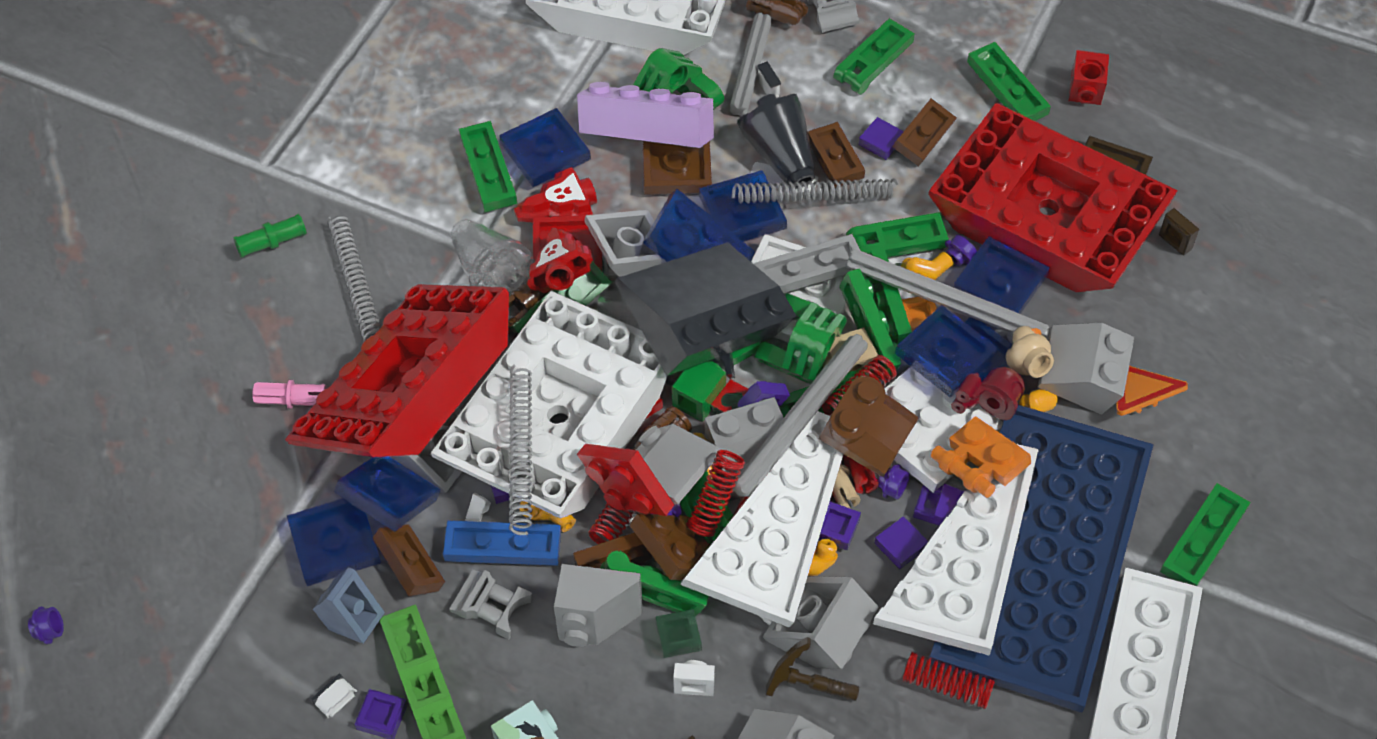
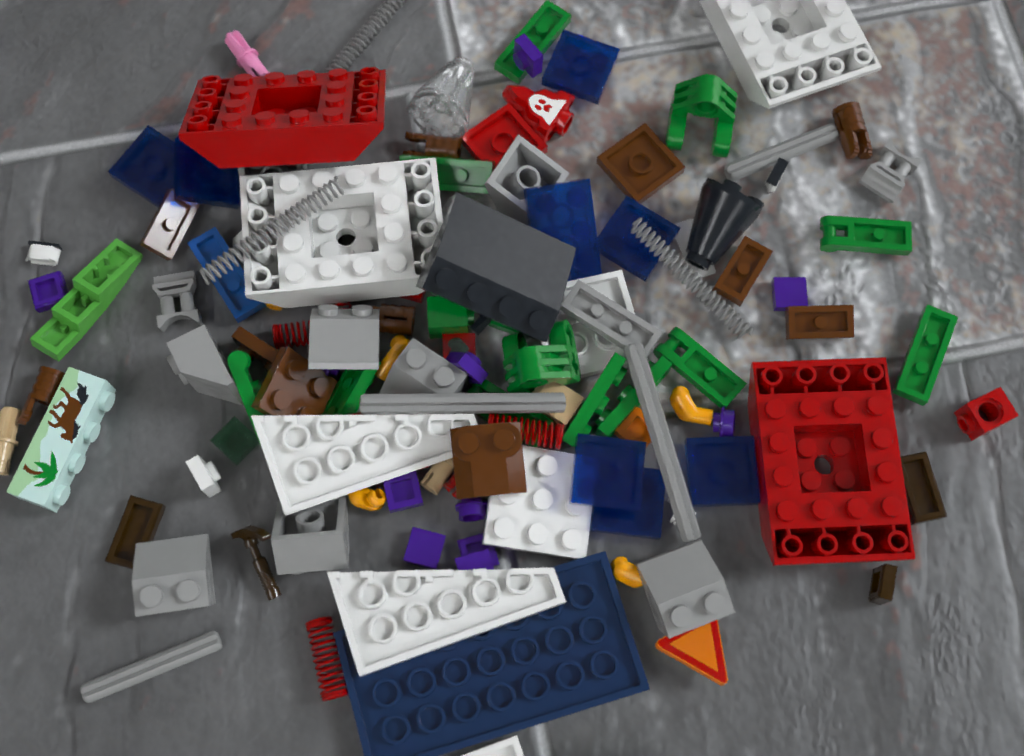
camera: 50 degrees right, 15 degrees up
sand blue slope [313,567,385,644] -> none
red rock [527,228,593,293] -> none
lavender brick [577,82,714,148] -> none
red plate [577,443,675,516] -> none
red piece [686,450,745,537] -> none
orange plate [931,416,1031,498] -> none
dark red piece [951,367,1025,420] -> none
tan animal [1006,326,1054,378] -> none
none -> dark purple plate [513,33,543,79]

